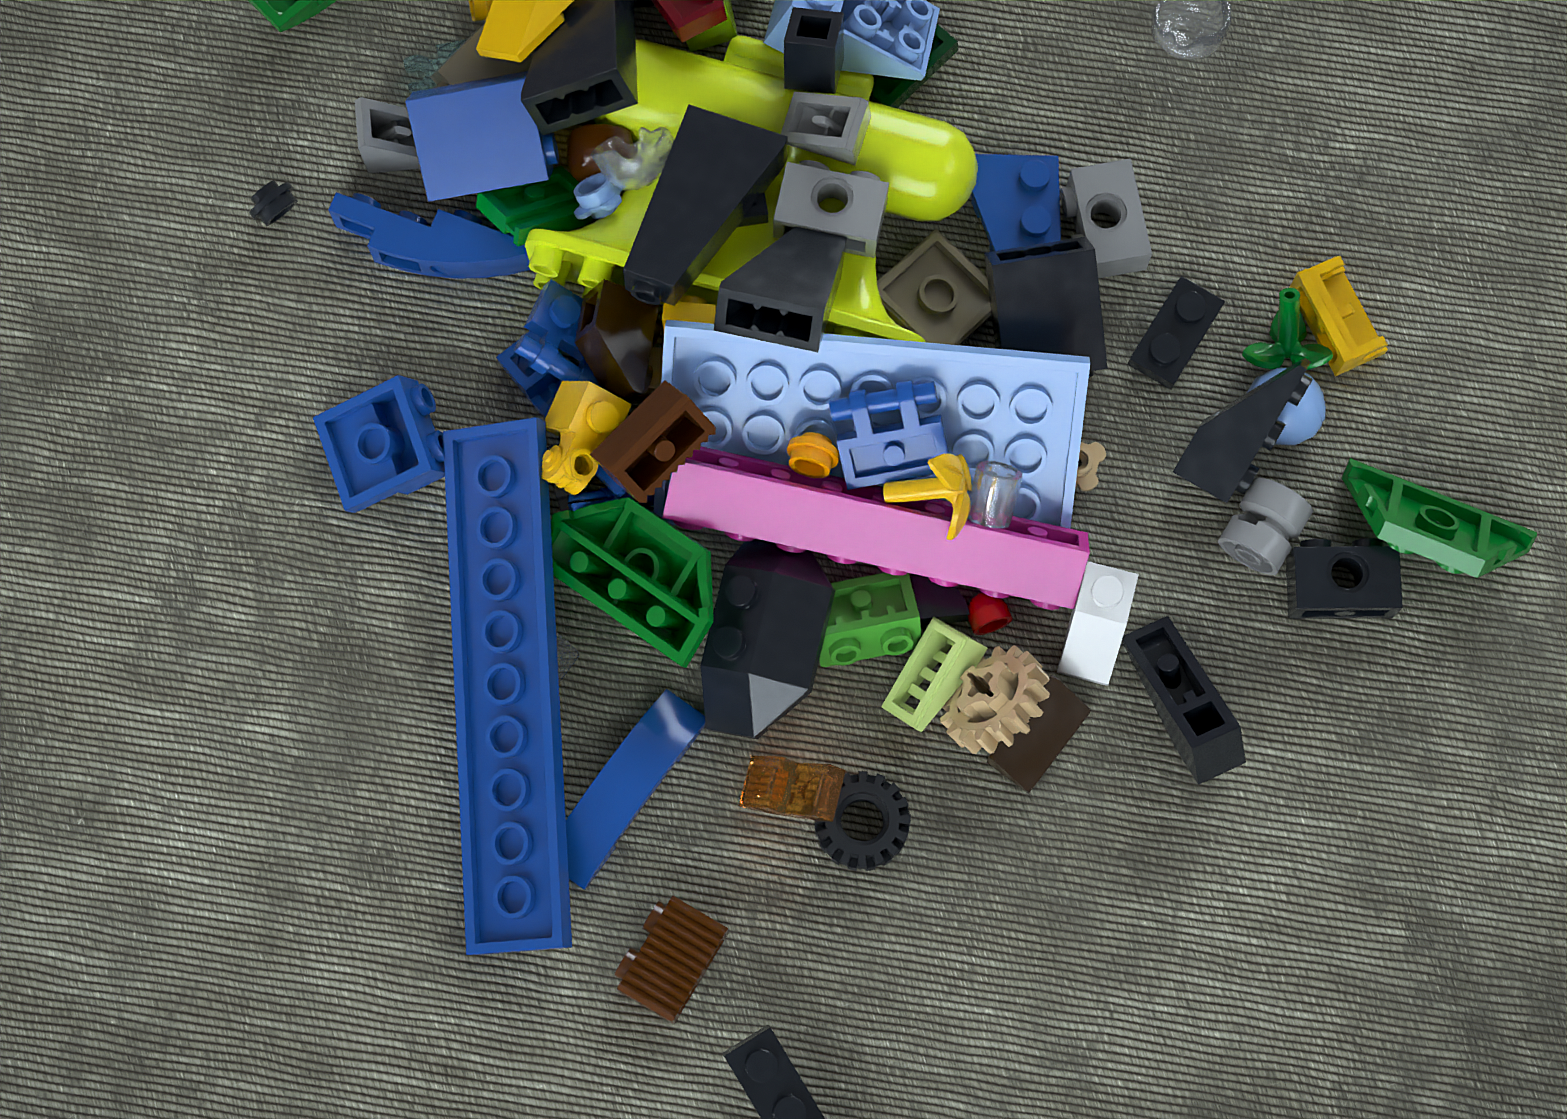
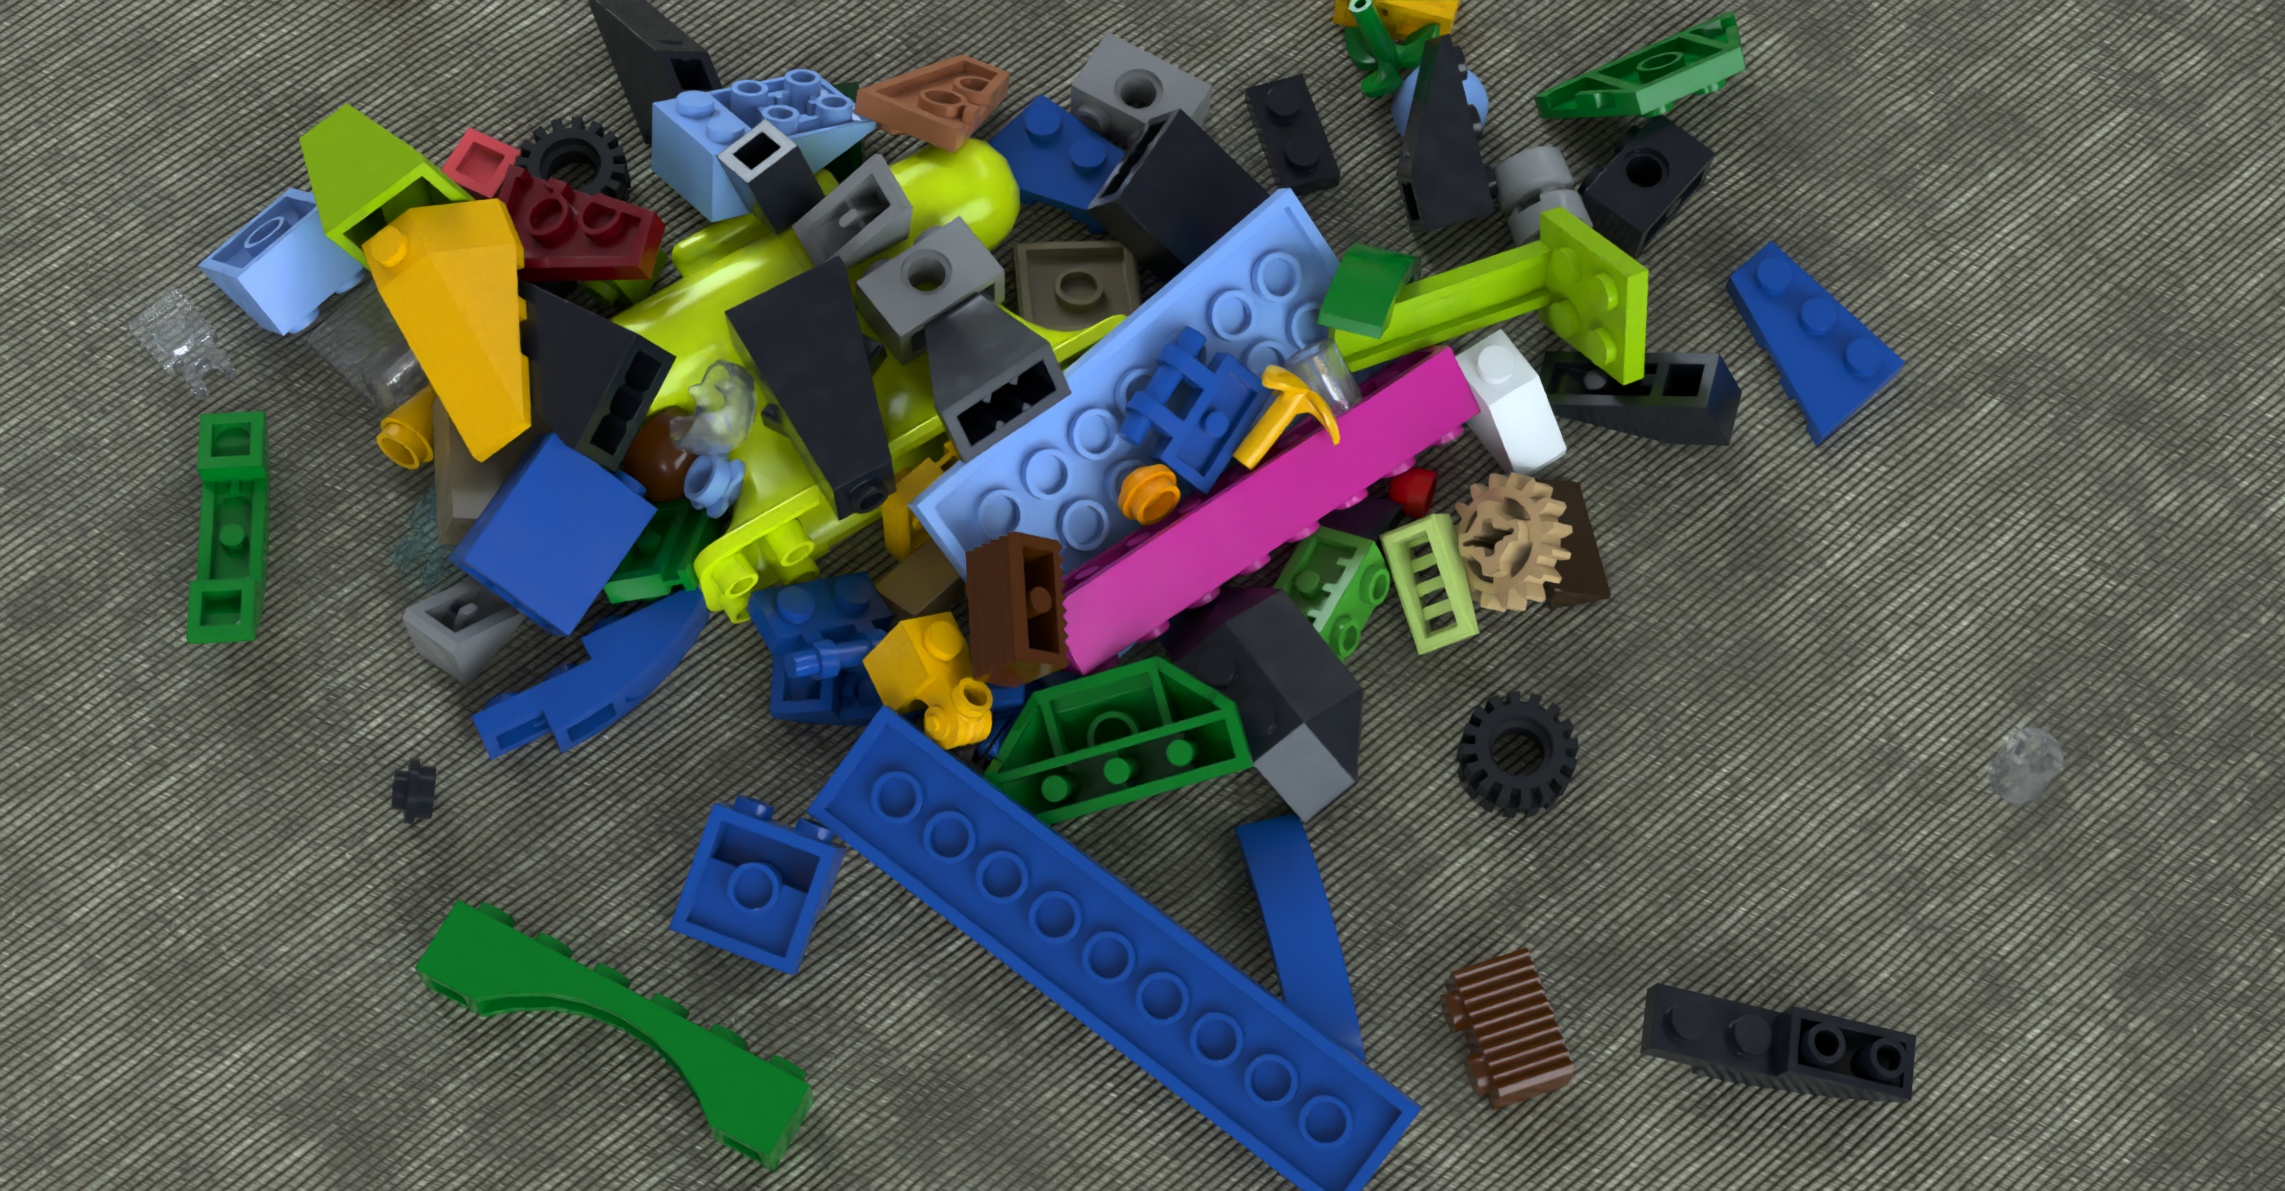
camera: 55 degrees left, 10 degrees down
dark brown slope [575,279,662,403] -> none
clear orange slope [738,755,846,822] -> none
none -> green arch [415,900,814,1172]
none -> nougat wing [854,54,1011,153]
none -> green slope [1317,242,1421,339]
none -> lime bracket [1328,206,1649,385]
none -> blue wing [1725,241,1905,447]

